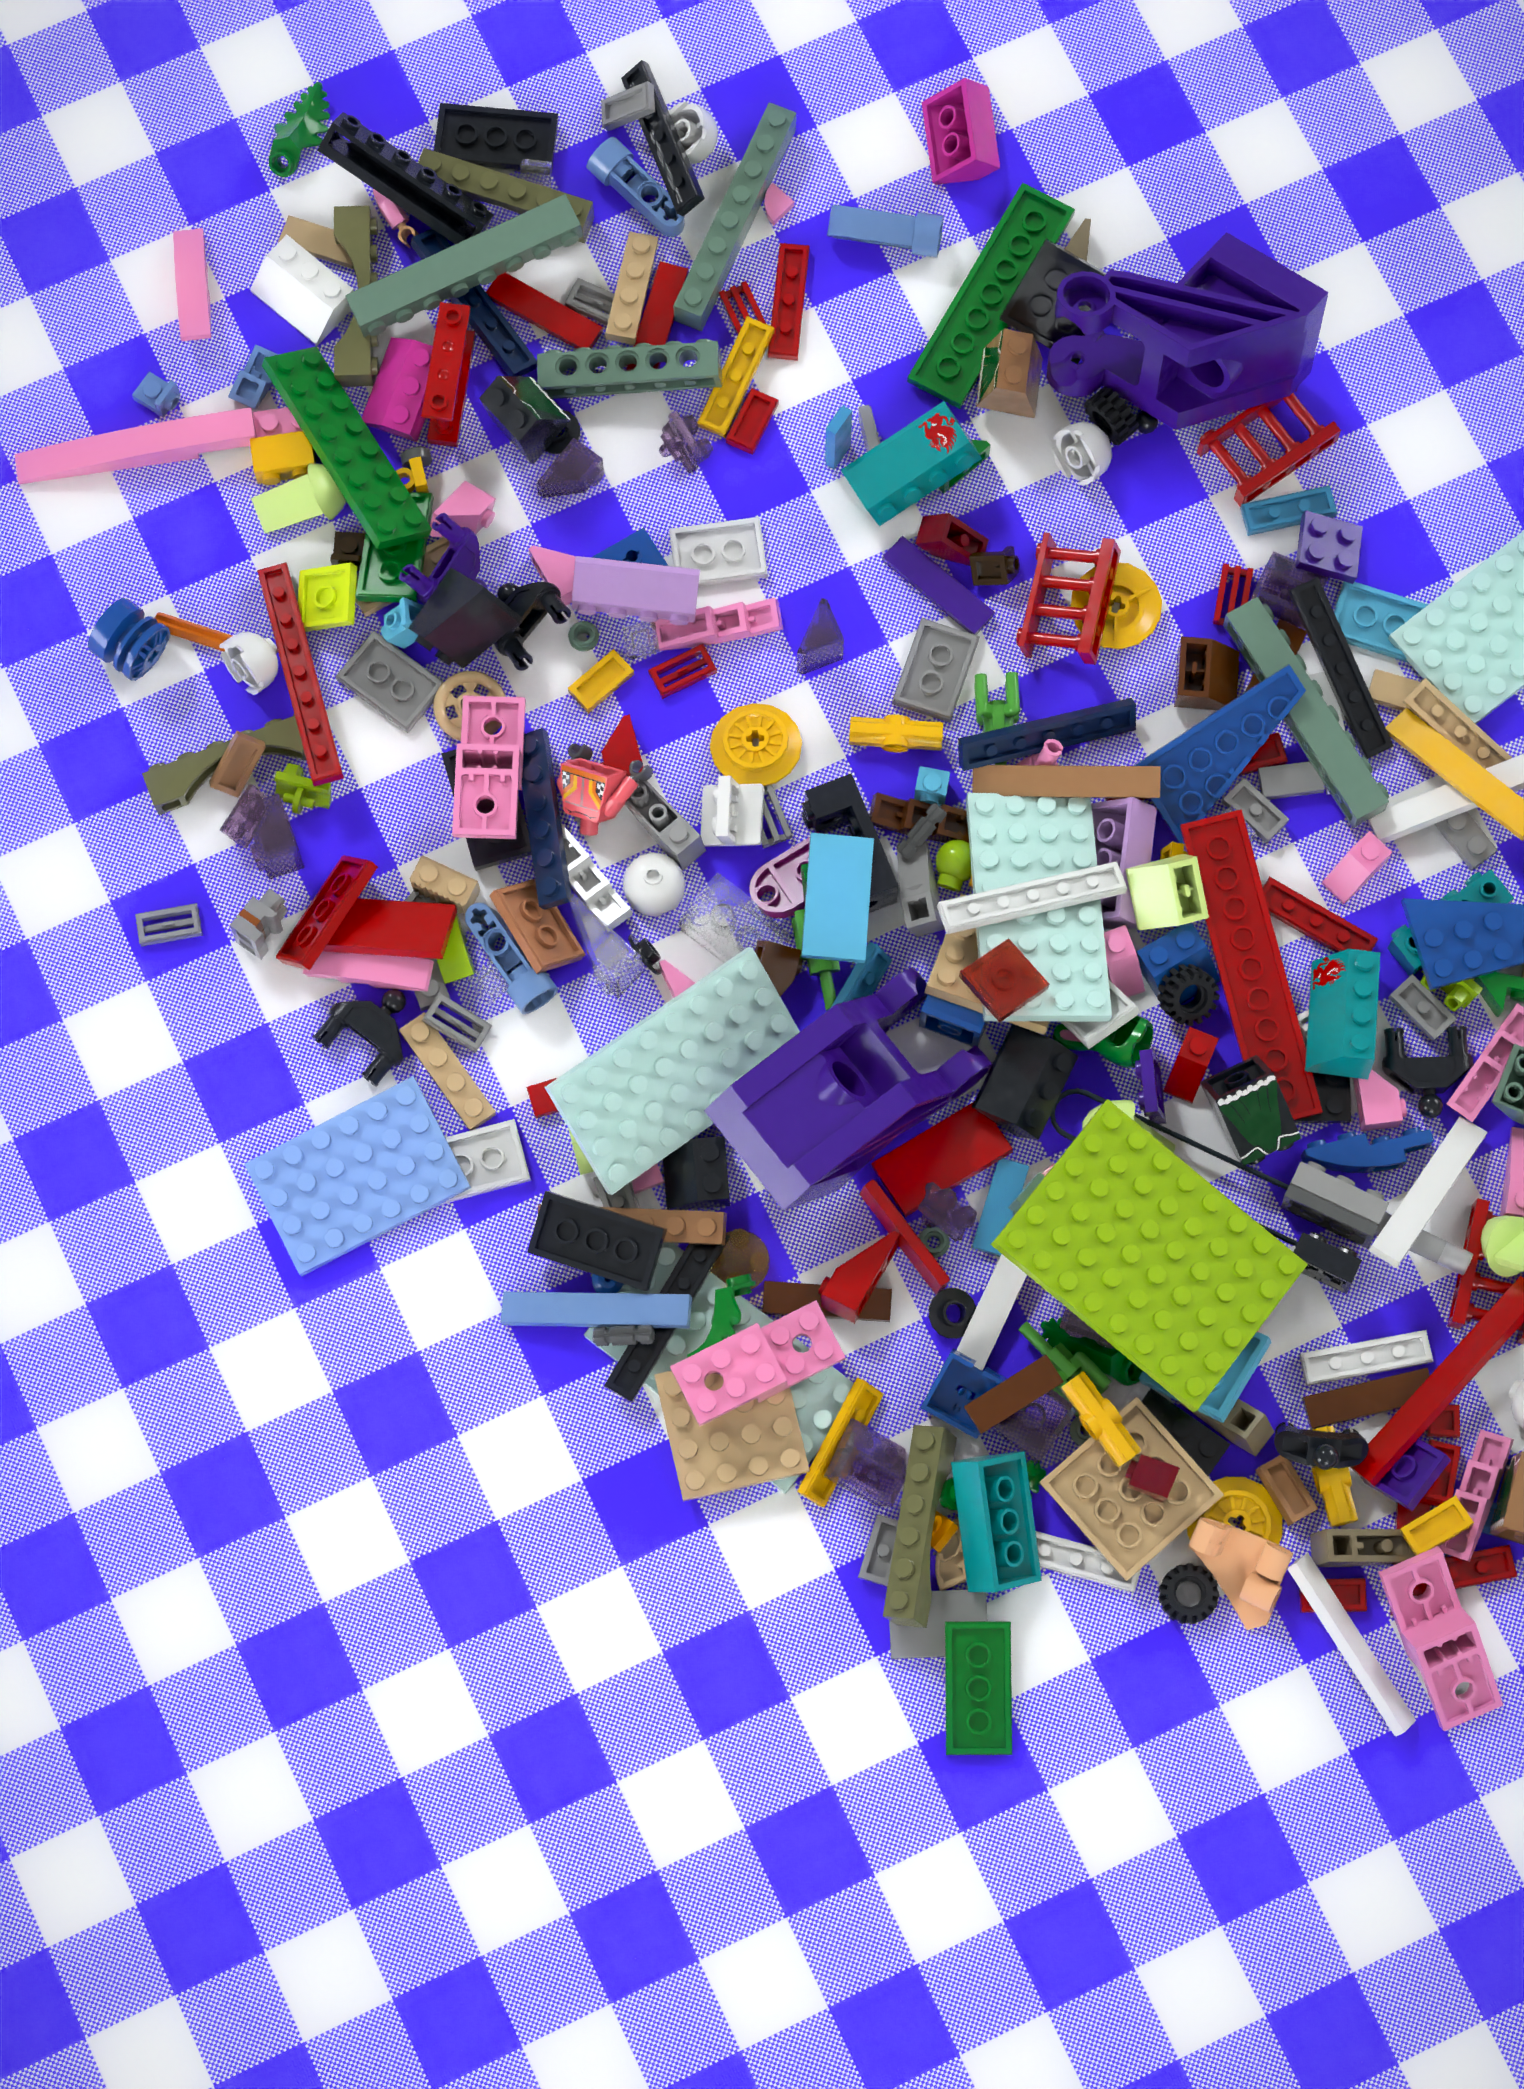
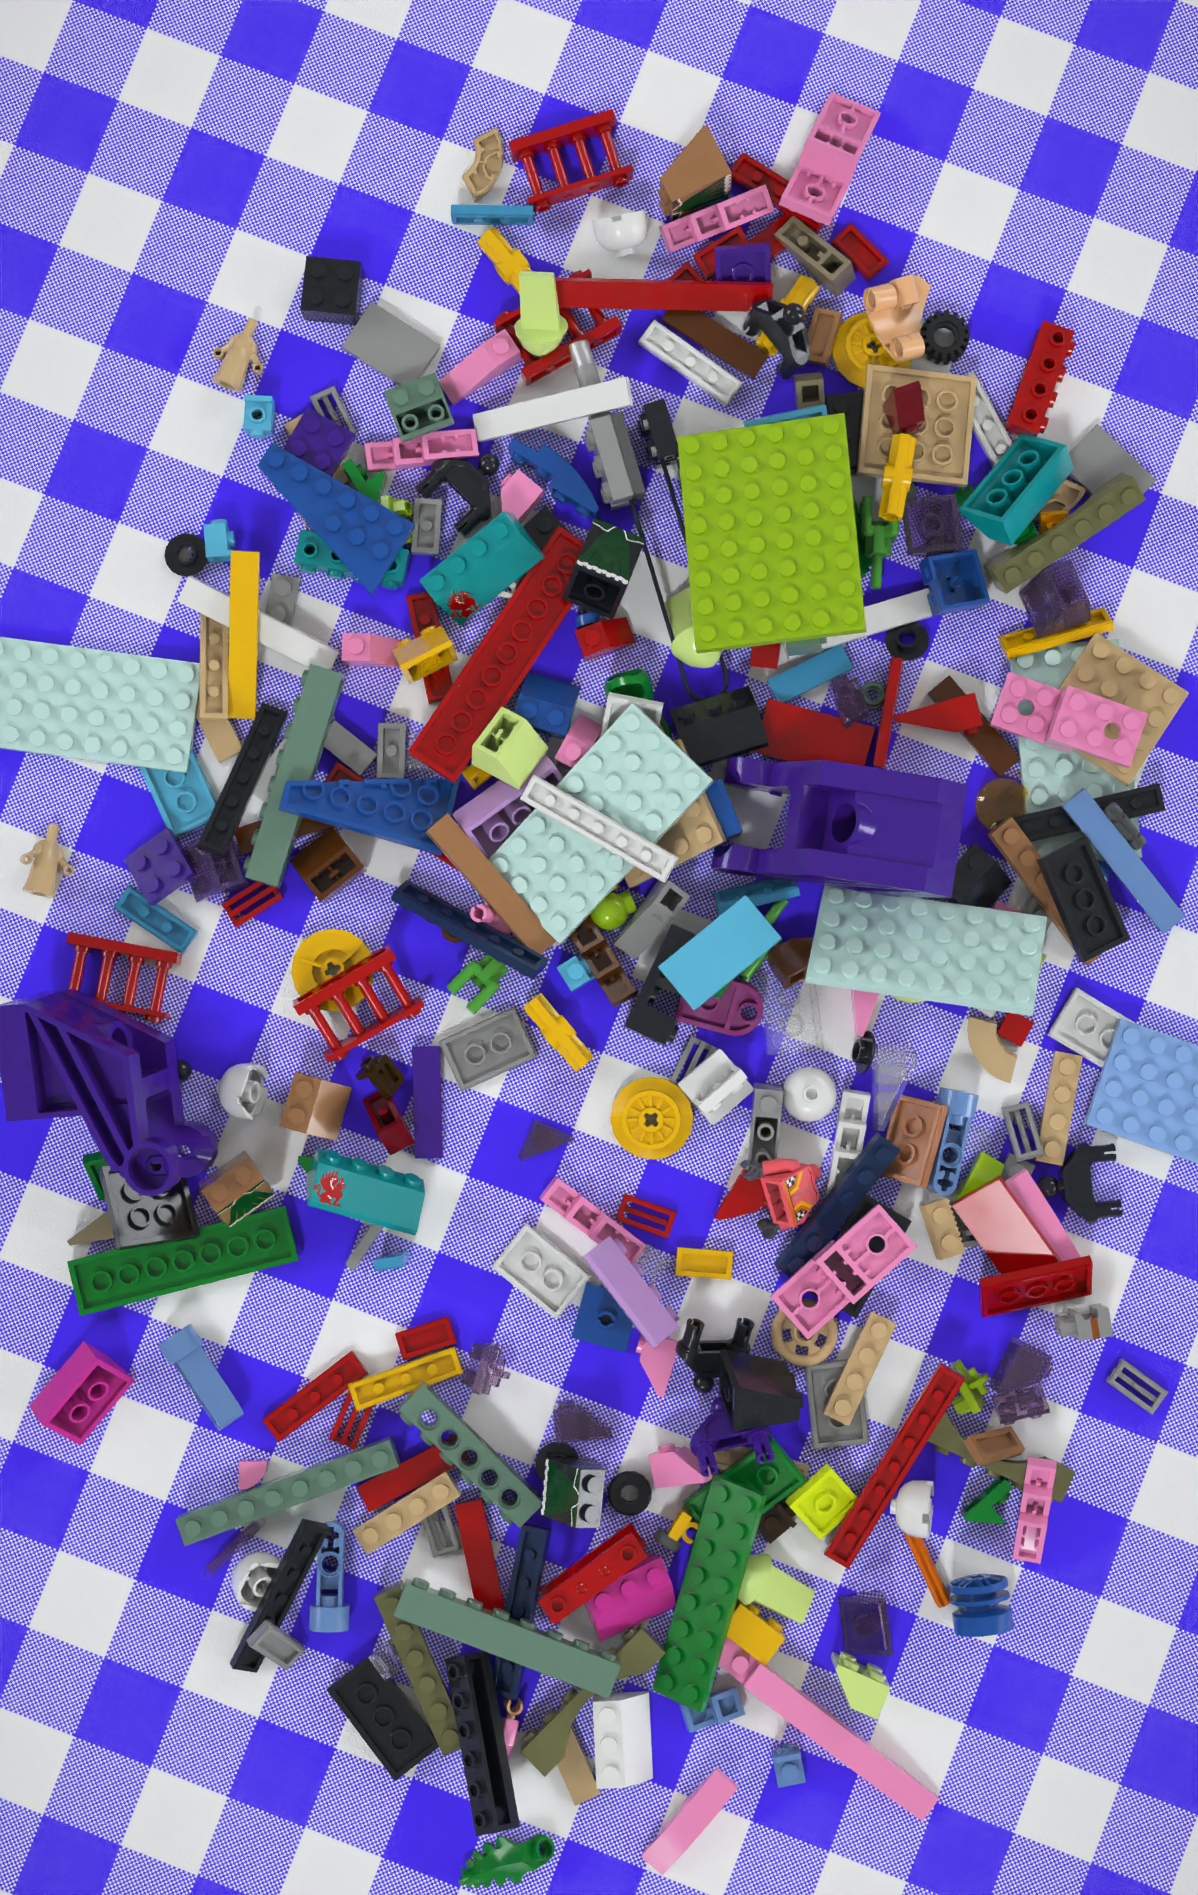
camera: 135 degrees left, 10 degrees up
medium azure brick [381,597,424,649] -> none
sand green plate [568,621,599,652] -> none
green plant [687,1273,757,1358] -> none
light grey plate [858,1514,898,1587] -> none
dark grey axle [896,803,947,859] -> none
green tile [945,1621,1012,1755] -> none
clear red tile [959,938,1050,1023] -> none
reddish brown tile [964,1355,1064,1434] -> none
black tyre [1084,387,1139,445] -> none
dark purple plate [1135,1049,1166,1124] -> none
black tyre [1157,964,1220,1026] -> none
white tile [1288,1553,1416,1737] -> none
yellow tile [1400,1495,1474,1556] -> none
none -> tan piece [20,823,75,898]
none -> medium lavender piece [201,1518,265,1579]
none -> medium nougat slope [279,1072,352,1141]
none -> yellow slope [392,625,458,685]
none -> blue tile [575,612,603,630]
none -> black piece [607,1471,652,1516]
none -> tan plate [822,1311,897,1426]
none -> yellowish green slope [830,1652,891,1720]
none -> clear purple slope [838,1590,894,1656]
none -> green slope [959,1476,1013,1524]
none -> tan tile [967,1015,1018,1083]
none -> red brick [1004,320,1076,437]
none -> bright pink slope [1012,1456,1057,1564]

